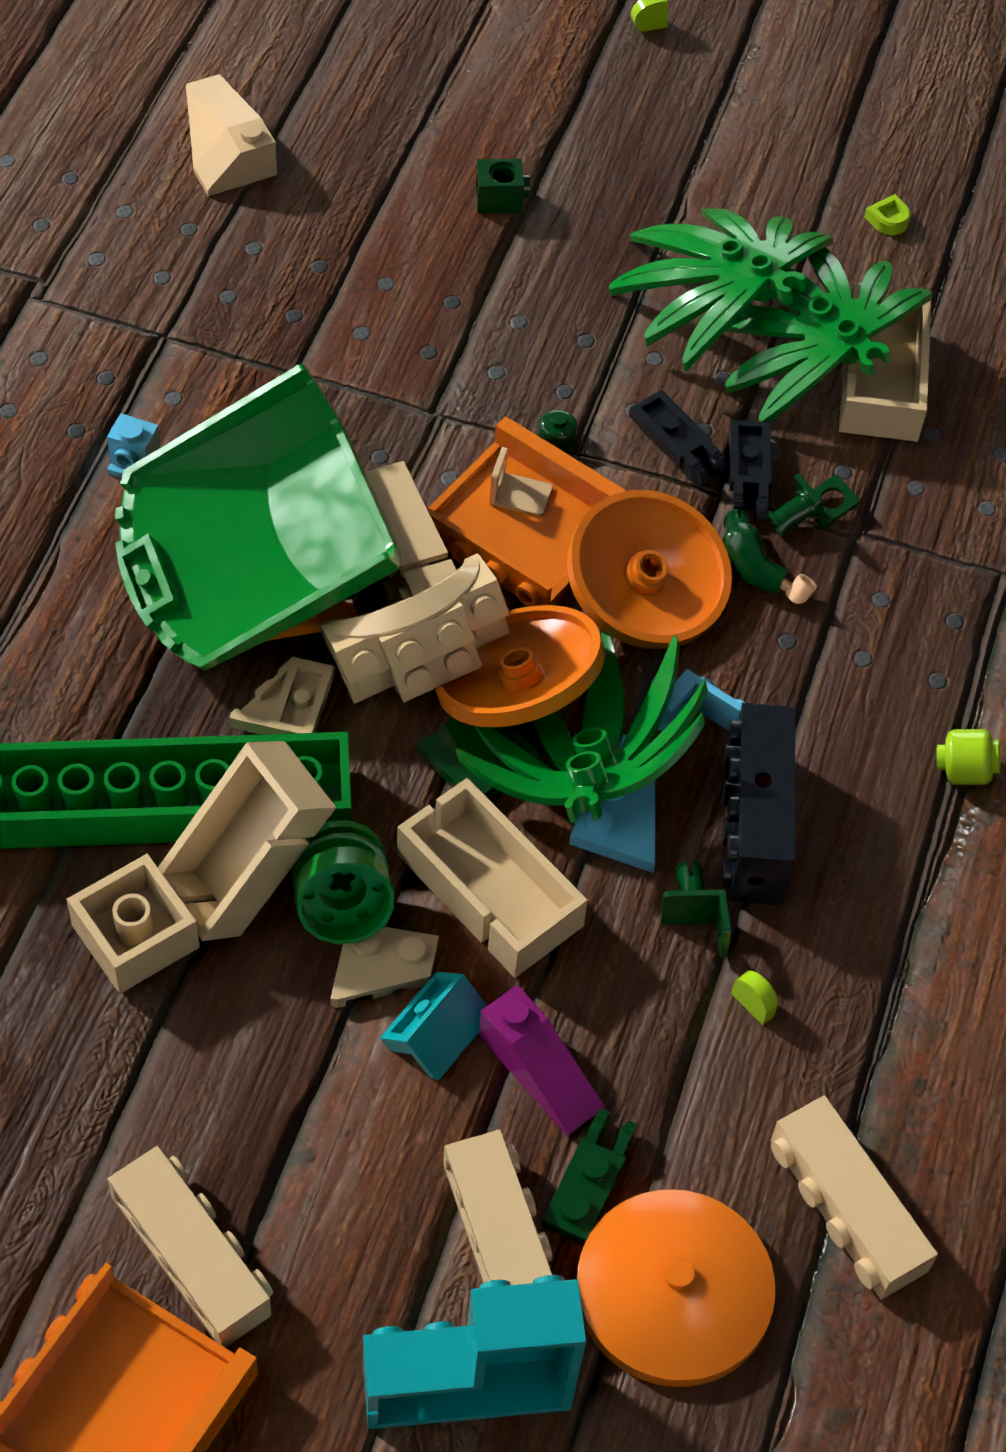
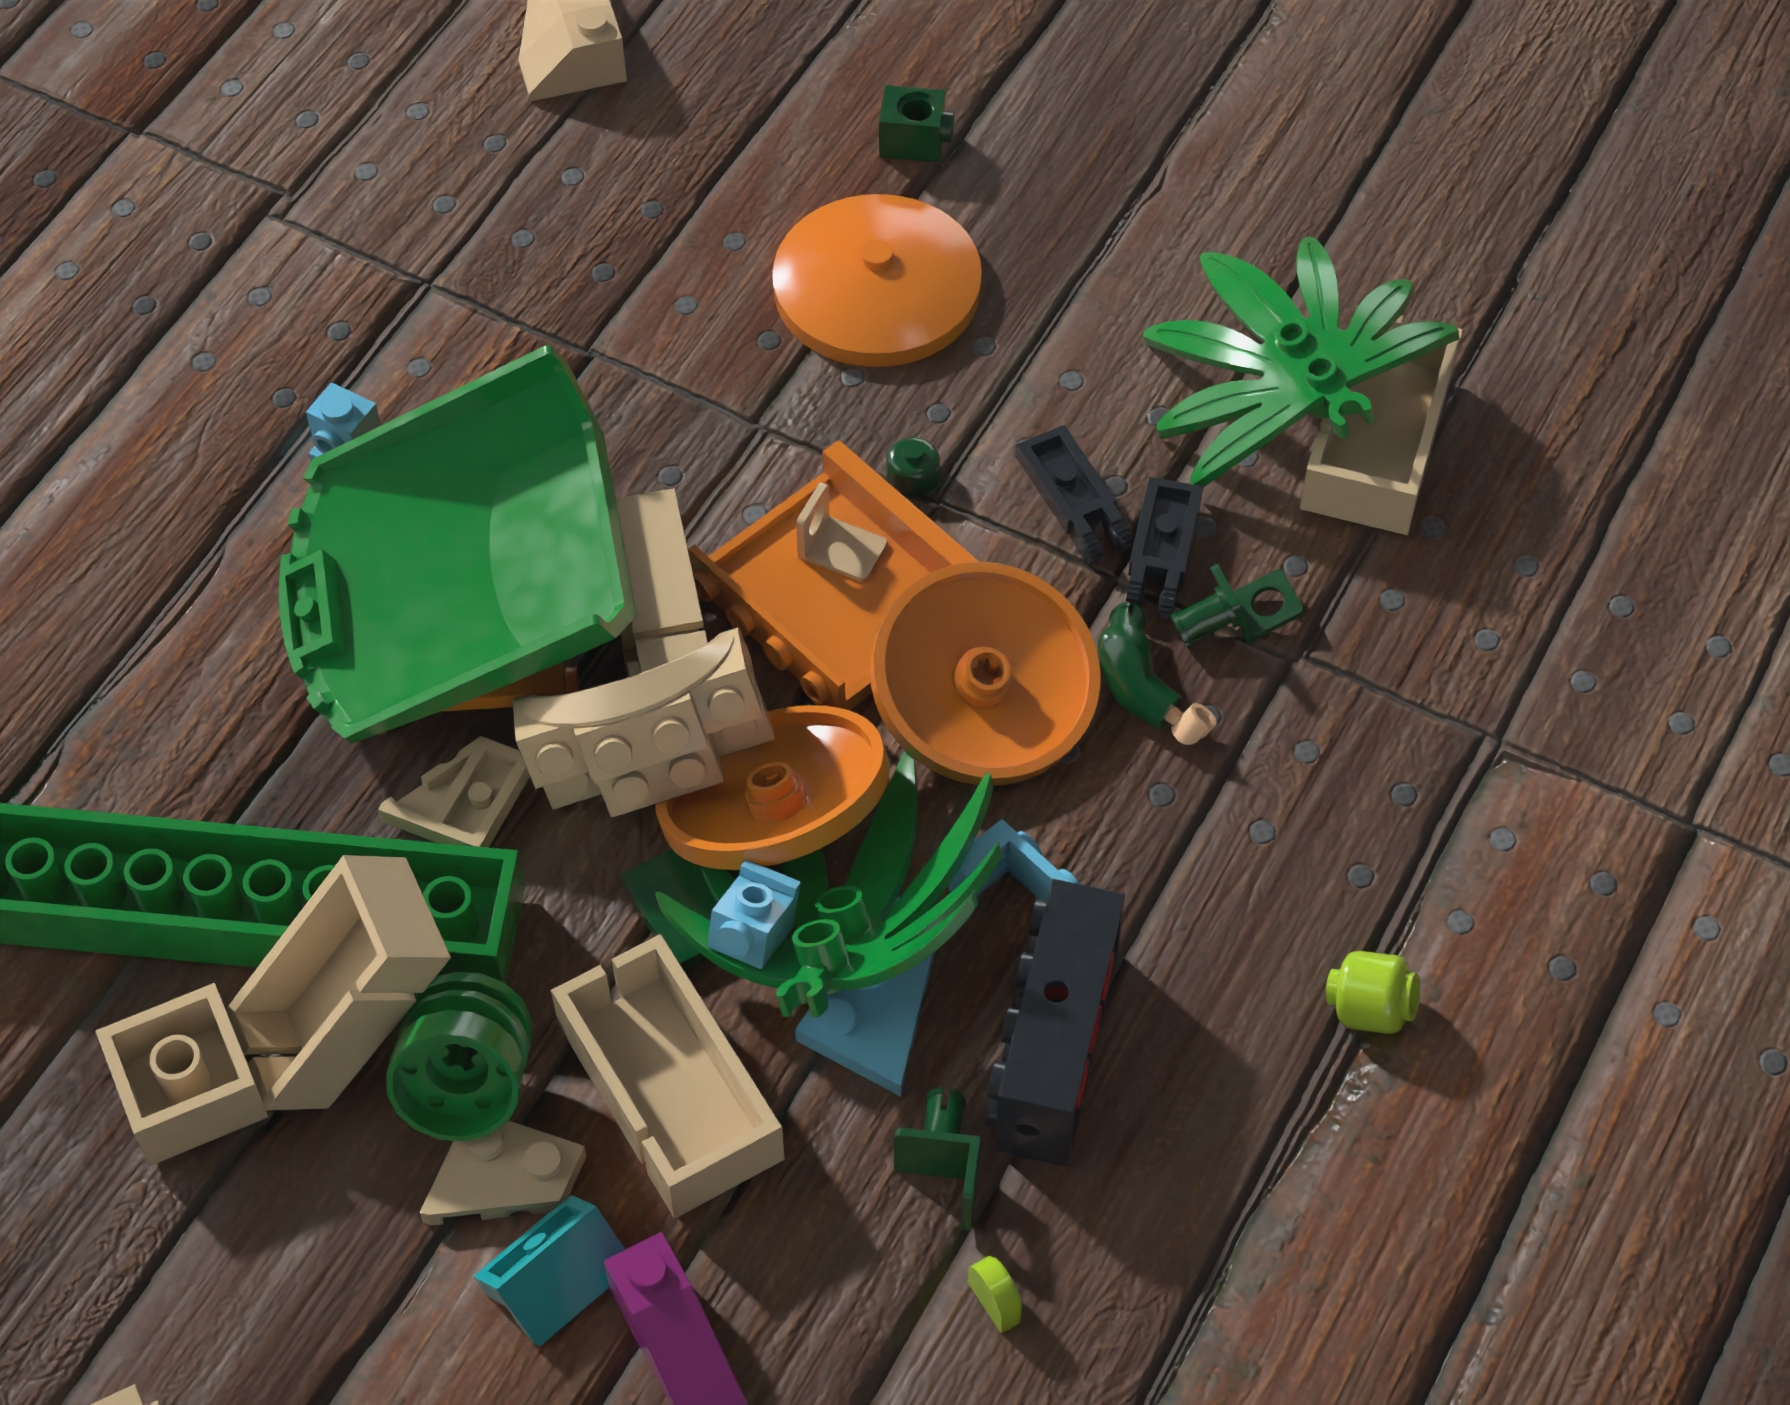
camera: 15 degrees right, 0 degrees up
green plant [609,208,834,371] -> none
lime tile [864,194,911,235] -> none
none -> medium azure brick [707,860,801,969]
none -> orange dish [773,194,982,367]

